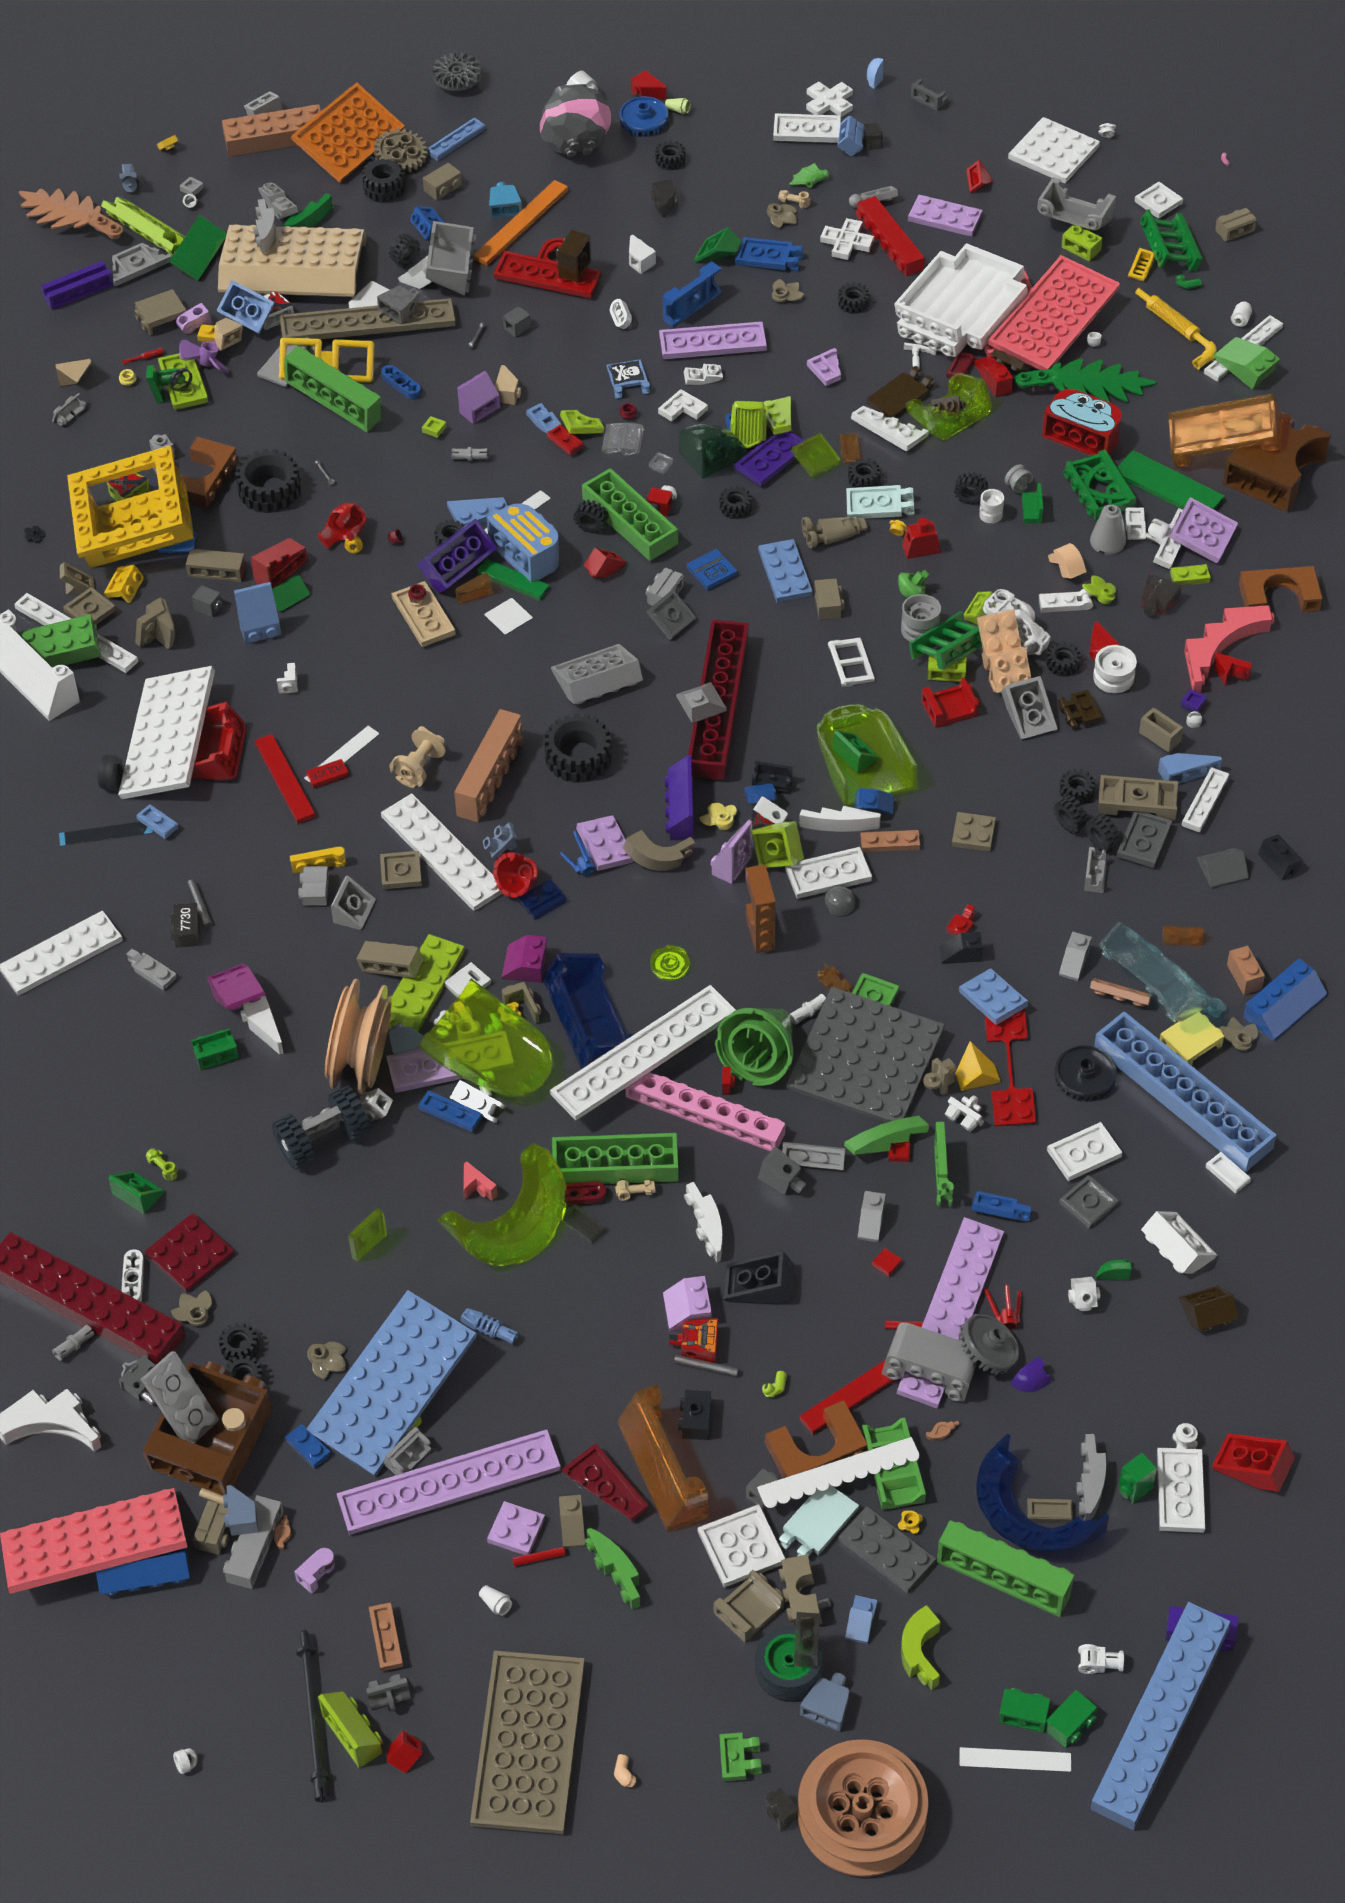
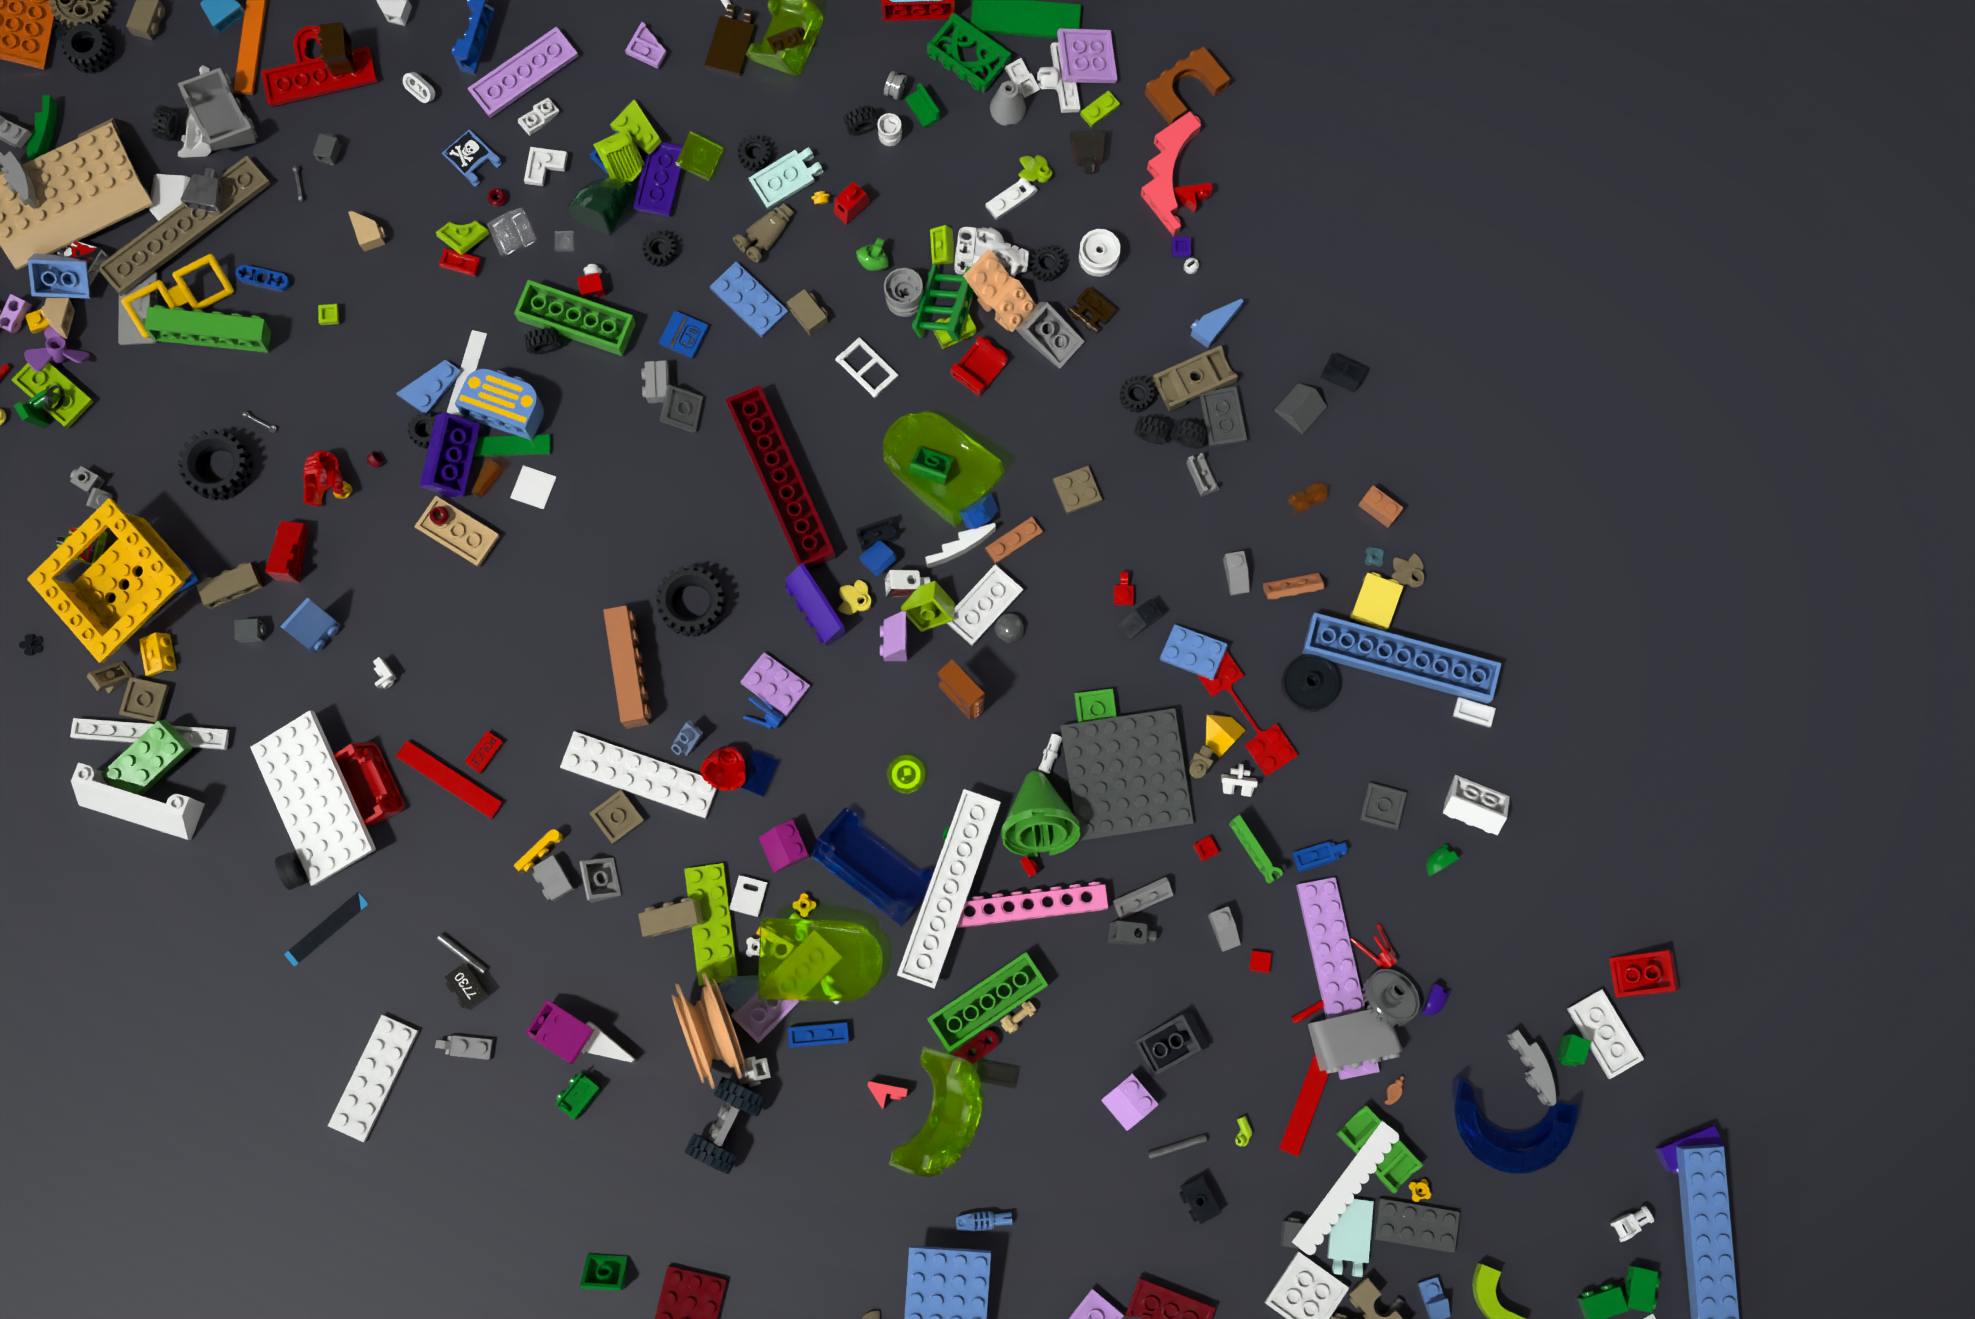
camera: 35 degrees left, 25 degrees up
dark tan piece [135,597,175,649] -> none
medium blue plate [137,804,178,839] -> none
lime bar [146,1148,178,1181] -> none
dark orange arch [181,437,238,508] -> none
green panel [272,575,310,612] -> none
white sticker [304,726,379,782] -> none
clear neon green tile [348,1208,387,1262] -> none
tan piece [389,726,446,788] -> none
blue bracket [411,206,445,240] -> none
hinge [450,1080,506,1123] -> none
light grey pin [452,447,489,461] -> none
medium lavender slope [457,371,500,424] -> none
dark tan bracket [501,982,541,1024] -> none
medium blue slope [526,403,562,434] -> none
light grey slope [551,644,643,704] -> none
red slope [584,548,627,578] -> none
clear orange windscreen [618,1384,708,1533] -> none
dark tan arch [623,830,695,871] -> none
torso [669,1318,718,1363] -> none
light grey slope [676,682,727,723] -> none
white slope [684,1182,722,1263] -> none
dark orange arch [764,1400,867,1478] -> none
clear orange hinge [817,962,852,993] -> none
clear orange tile [840,433,860,462] -> none
bright green slope [844,1116,929,1155] -> none
white wing [851,406,929,451] -> none
bright green brick [937,1520,1074,1617] -> none
dark tan tile [1027,1498,1072,1523] -> none
white plate [1047,1122,1122,1181] -> none
light nougat brick [1048,543,1086,579] -> none
white brick [1068,1277,1100,1311] -> none
red slope [1089,621,1120,661] -> none
clear light blue windscreen [1098,921,1213,1022] -> none
dark tan piece [1139,707,1183,752] -> none
white brick [1172,1423,1198,1449] -> none
dark brown slope [1179,1285,1239,1332] -> none
white plate [1182,767,1229,833] -> none
blue slope [1243,959,1327,1041] -> none

